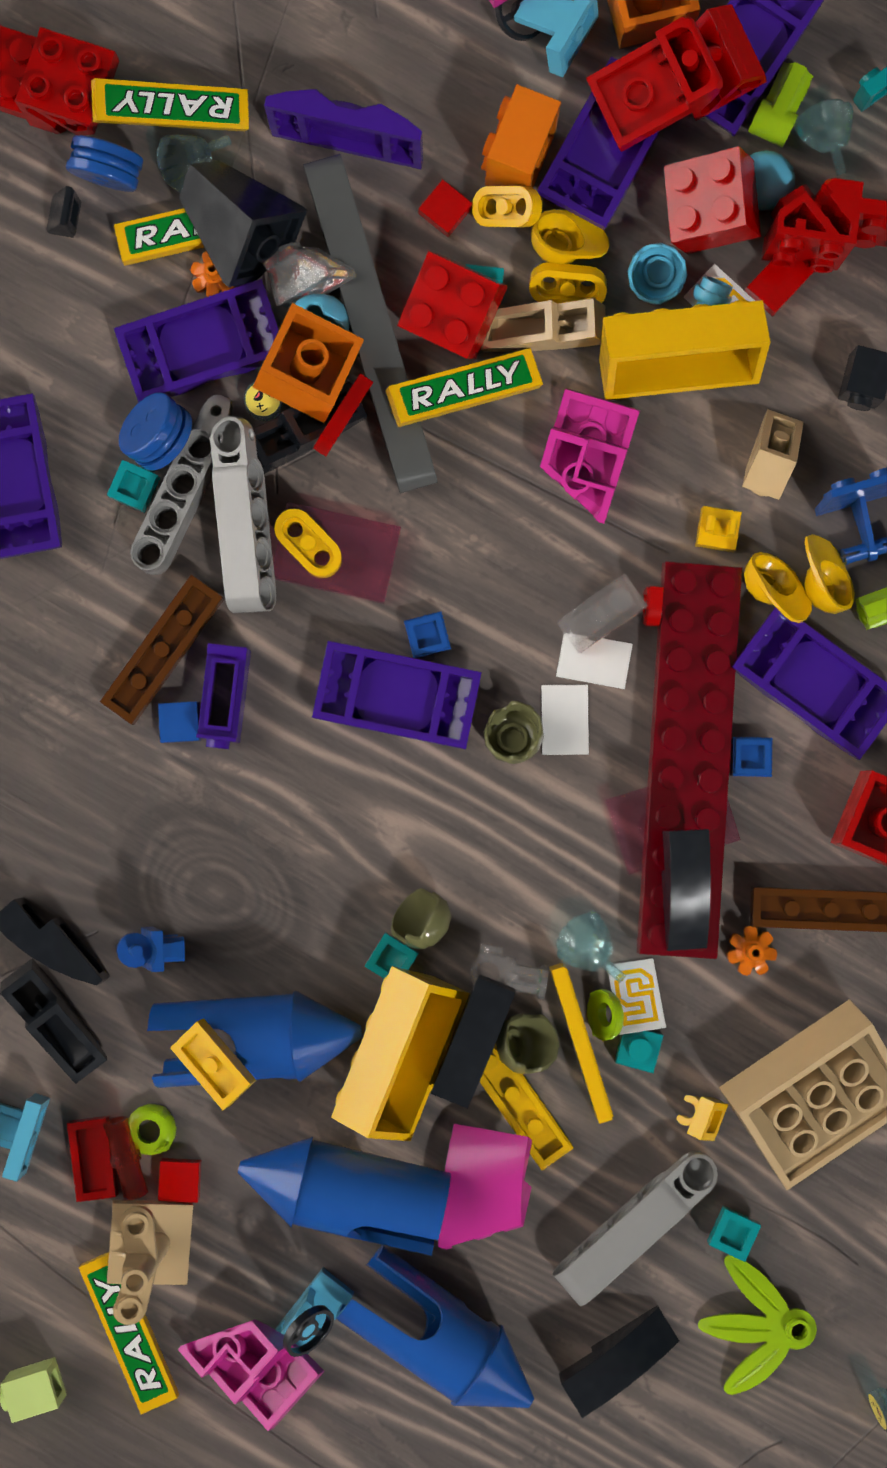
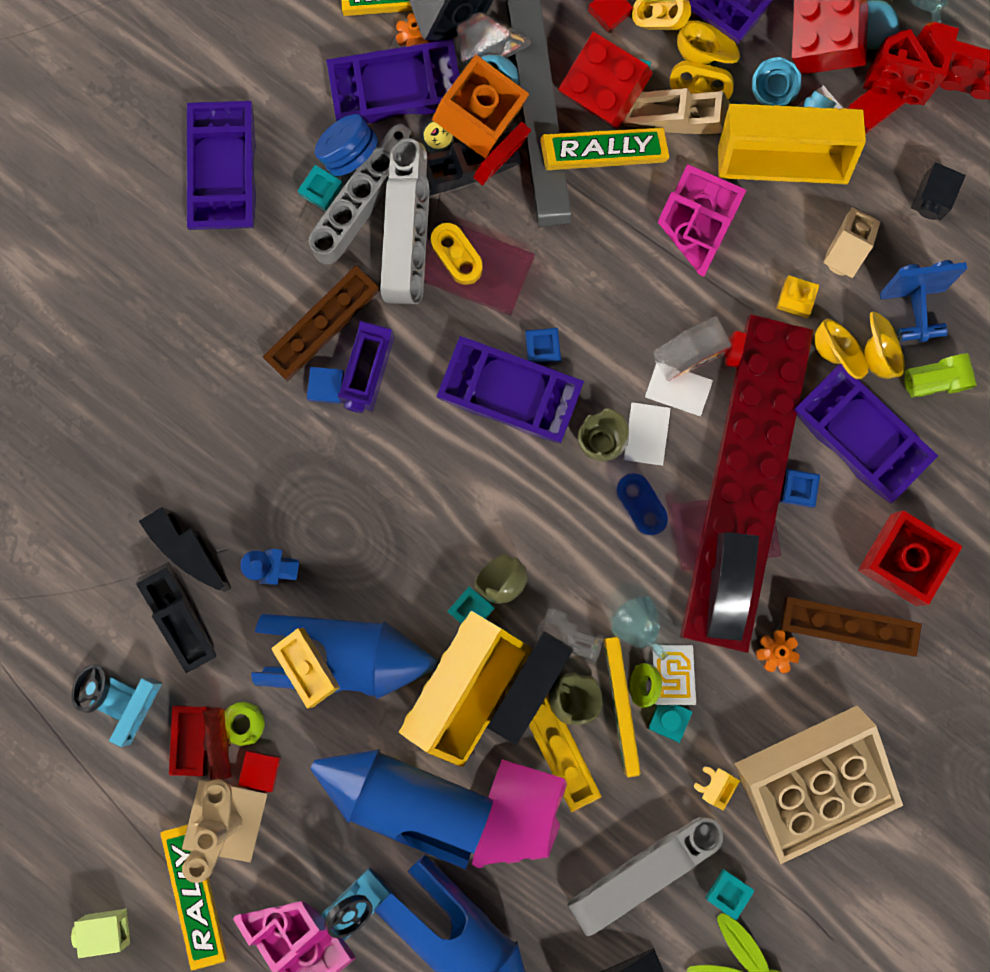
camera: 10 degrees right, 5 degrees down
none -> clear blue plate [616,473,668,536]

